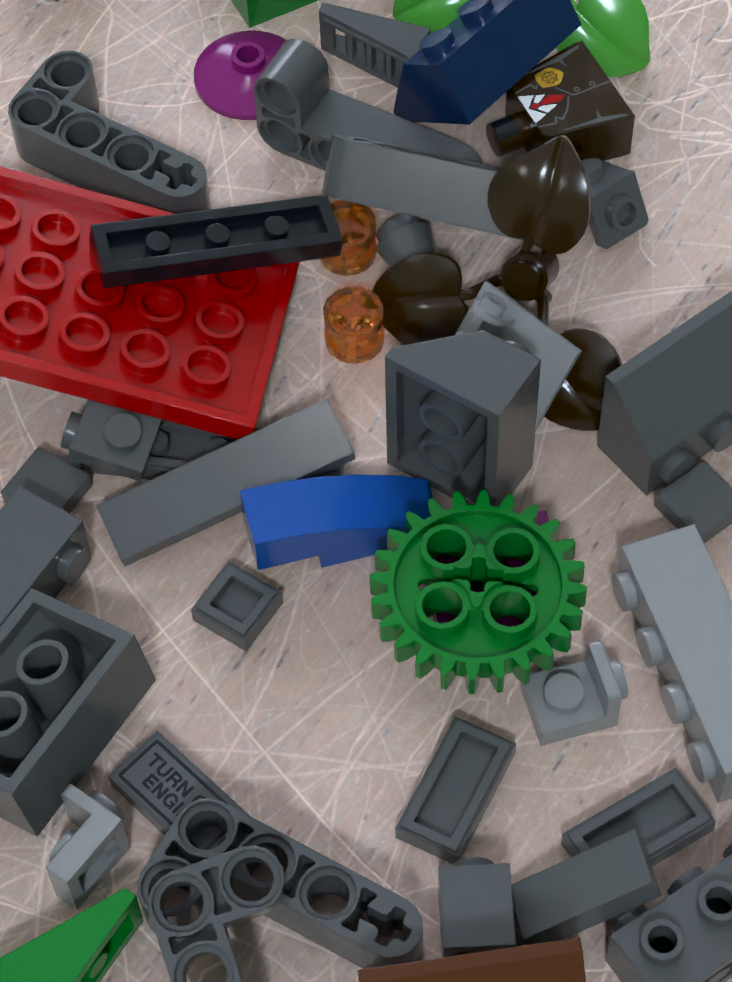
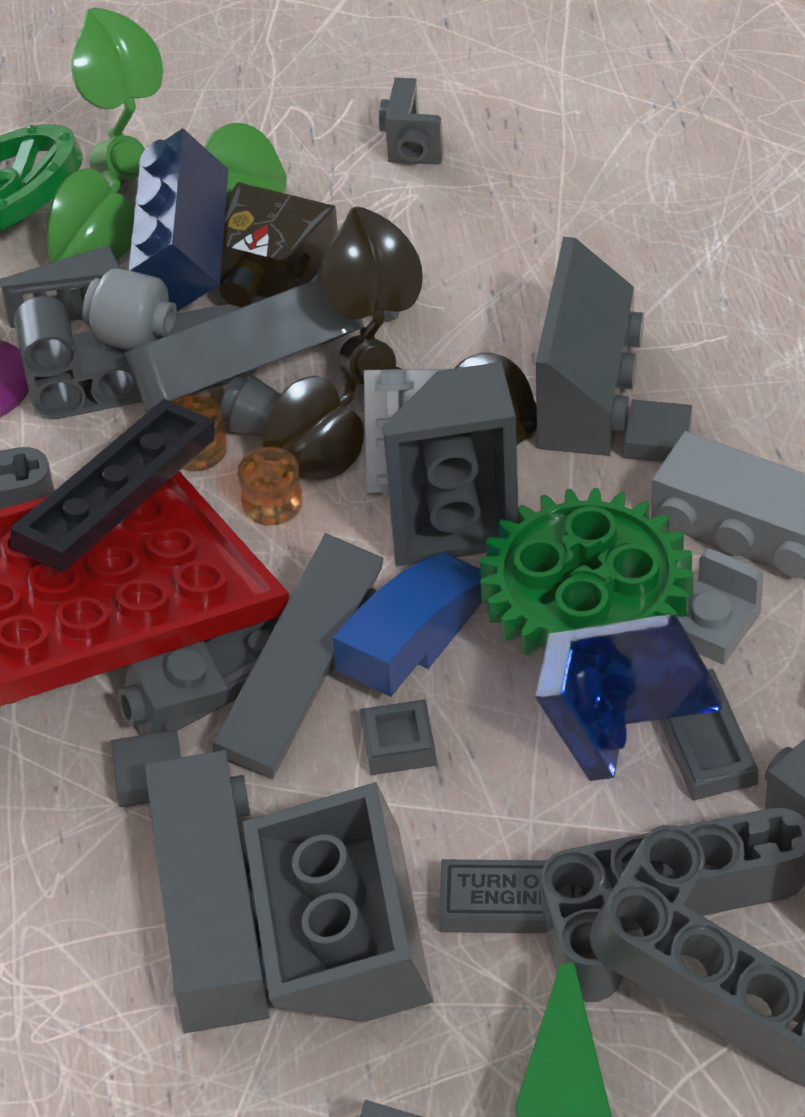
camera: 40 degrees left, 10 degrees down
light grey bracket [46,784,131,910] -> none
none -> light grey head [82,268,177,351]
none -> clear blue bracket [535,614,723,781]

